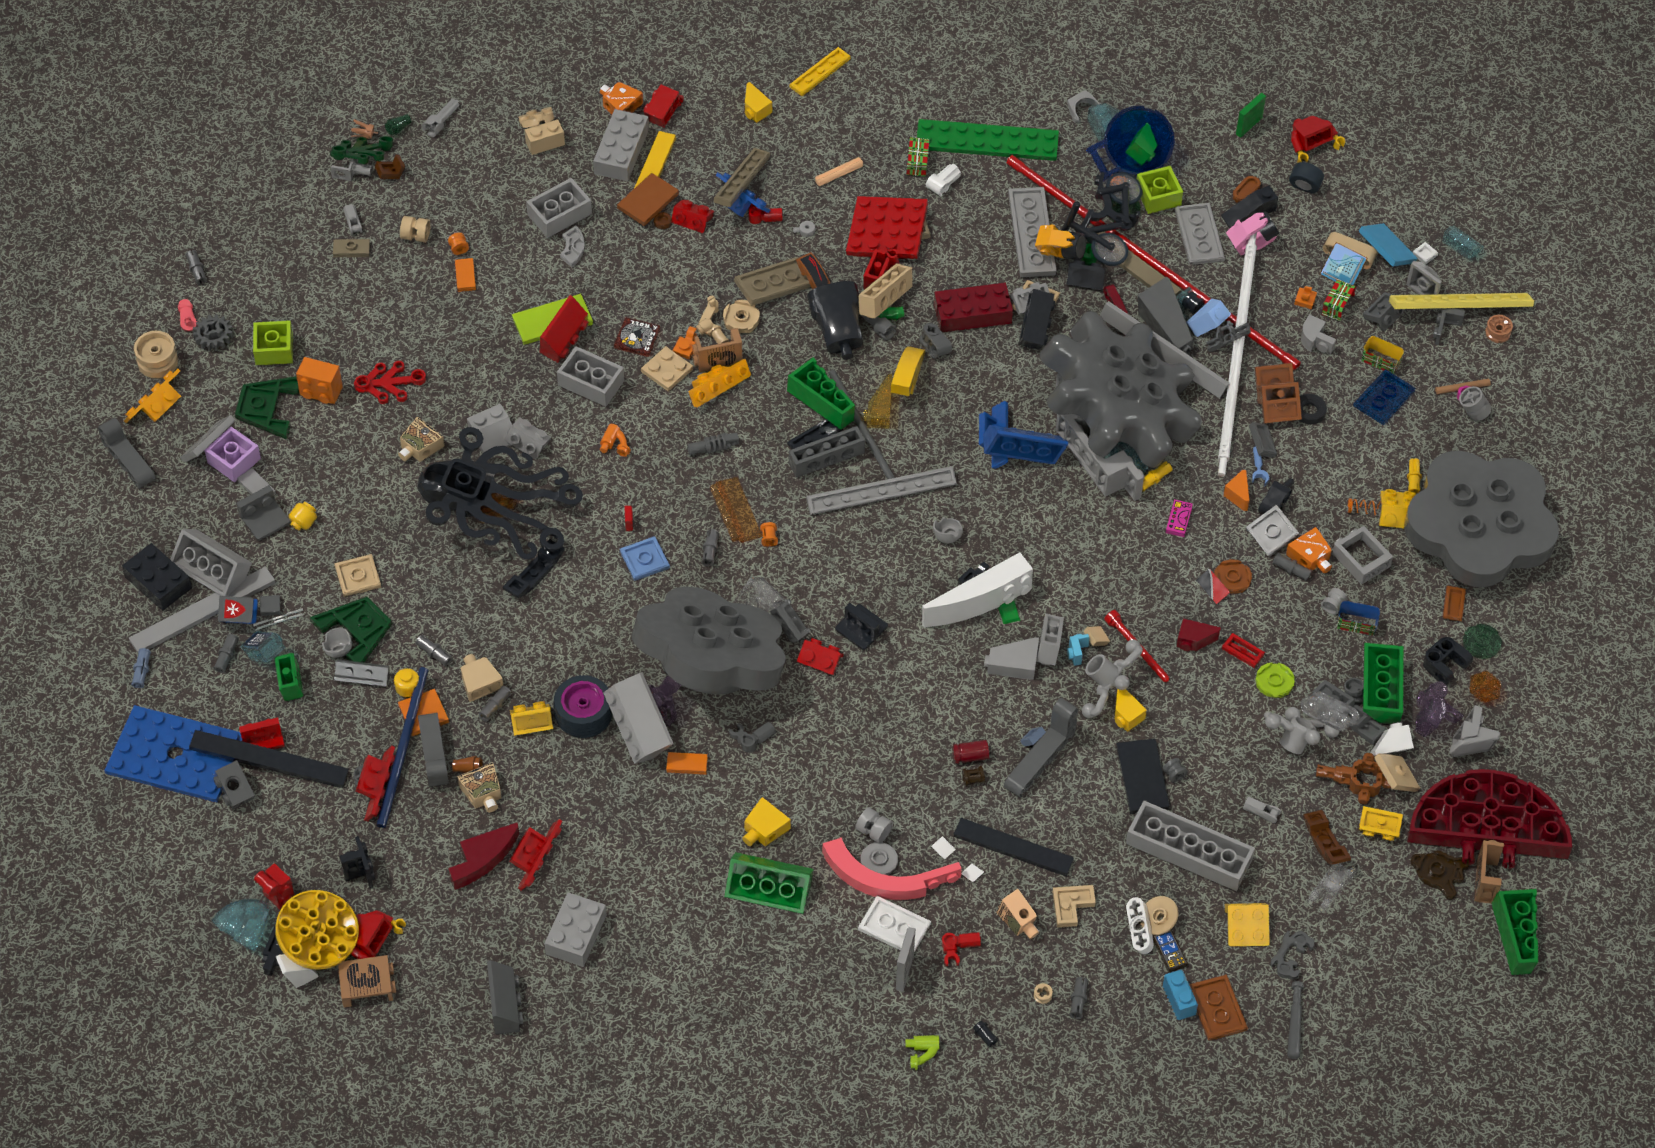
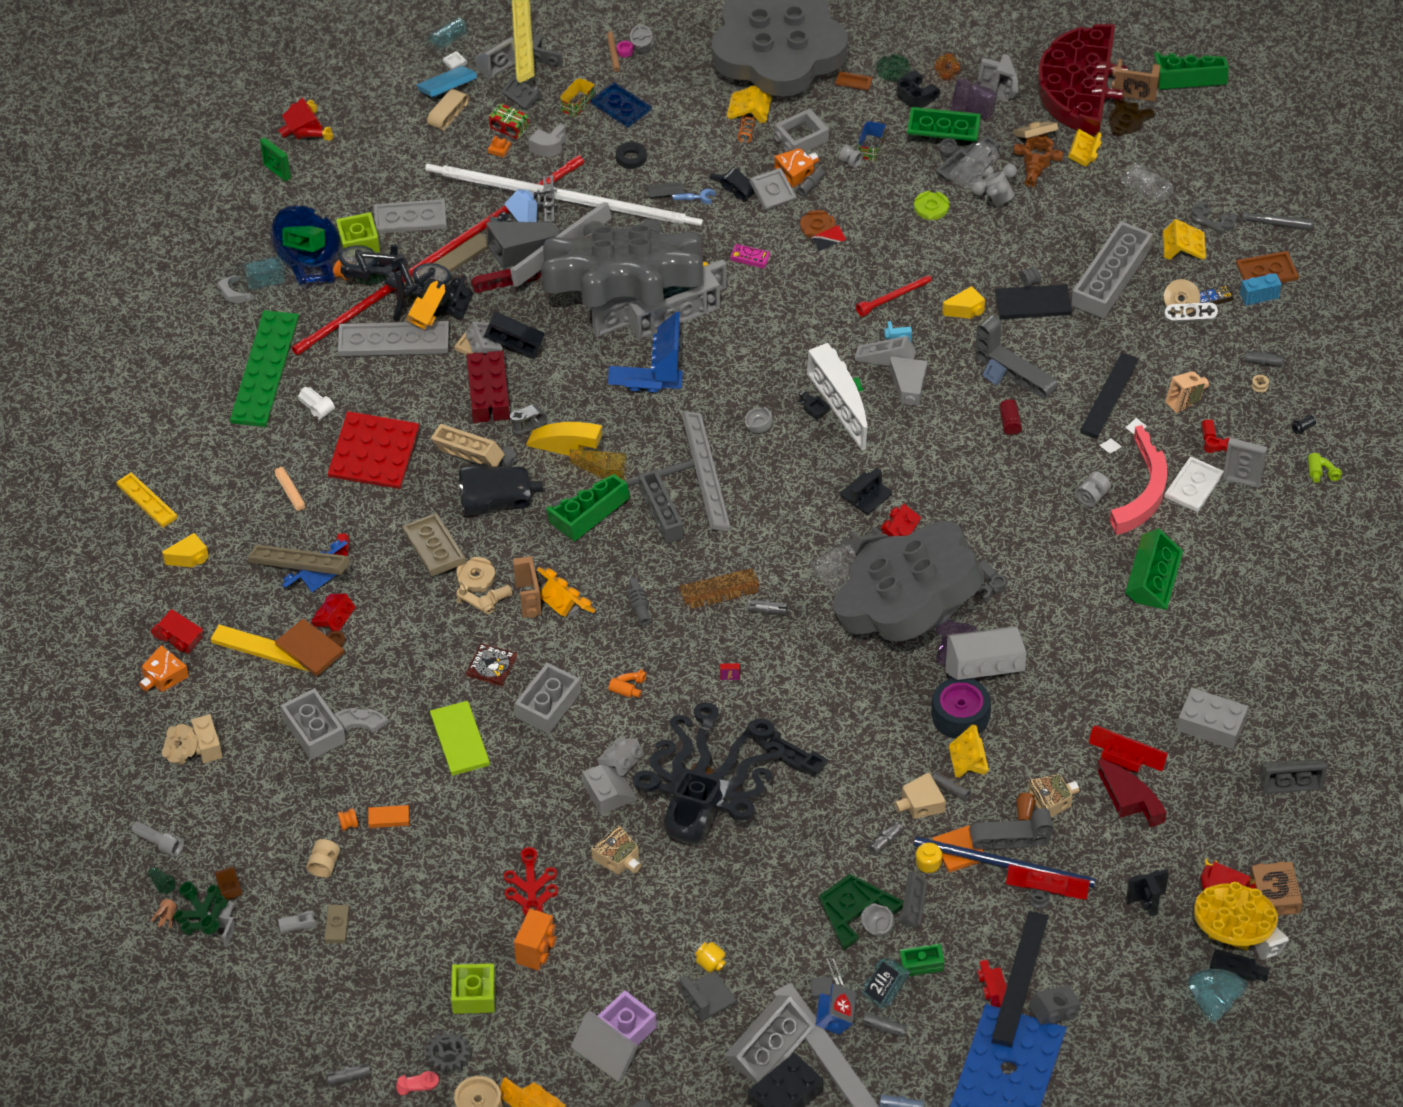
camera: 85 degrees left, 5 degrees down
dark green wing [235,376,299,440] -> none
light grey tile [237,468,276,495] -> none
red hinge [254,863,295,910] -> none
tan tile [334,554,381,597] -> none
red slope [539,295,589,363] -> none
light grey brick [593,109,649,182] -> none
medium blue tile [620,536,670,581] -> none
tan plate [641,346,693,392] -> none
orange tile [666,752,708,775] -> none
orange plate [672,326,697,360] -> none
yellow torso [742,797,791,846] -> none
orange bush [760,522,778,547] -> none
black tile [787,419,843,449] -> none
light grey piece [793,221,816,237] -> none
slope [796,252,831,290] -> none
light grey wheel [861,842,898,875] -> none
red hinge [863,249,900,289] -> none
piece [906,136,930,176] -> none
dark brown bush [962,766,985,786] -> none
tan plate [1052,885,1096,927] -> none
light grey wheel [1082,640,1143,718] -> none
tan tile [1084,626,1110,646] -> none
dark red slope [1176,619,1221,651] -> none
black slope [1221,185,1278,229] -> none
red tile [1222,633,1265,668] -> none
orange slope [1223,470,1249,511] -> none
bright pink piece [1226,211,1280,255] -> none
dark orange tile [1233,176,1261,203] -> none
light grey bar [1243,796,1281,823] -> none
dark orange bracket [1254,363,1302,423] -> none
black wheel [1289,162,1324,194] -> none
reddish brown slope [1303,810,1351,865] -> none
piece [1320,242,1368,285] -> none
white slope [1371,722,1414,756] -> none
yellow axle [1407,458,1422,494] -> none
nougat wheel [1485,315,1513,343] -> none

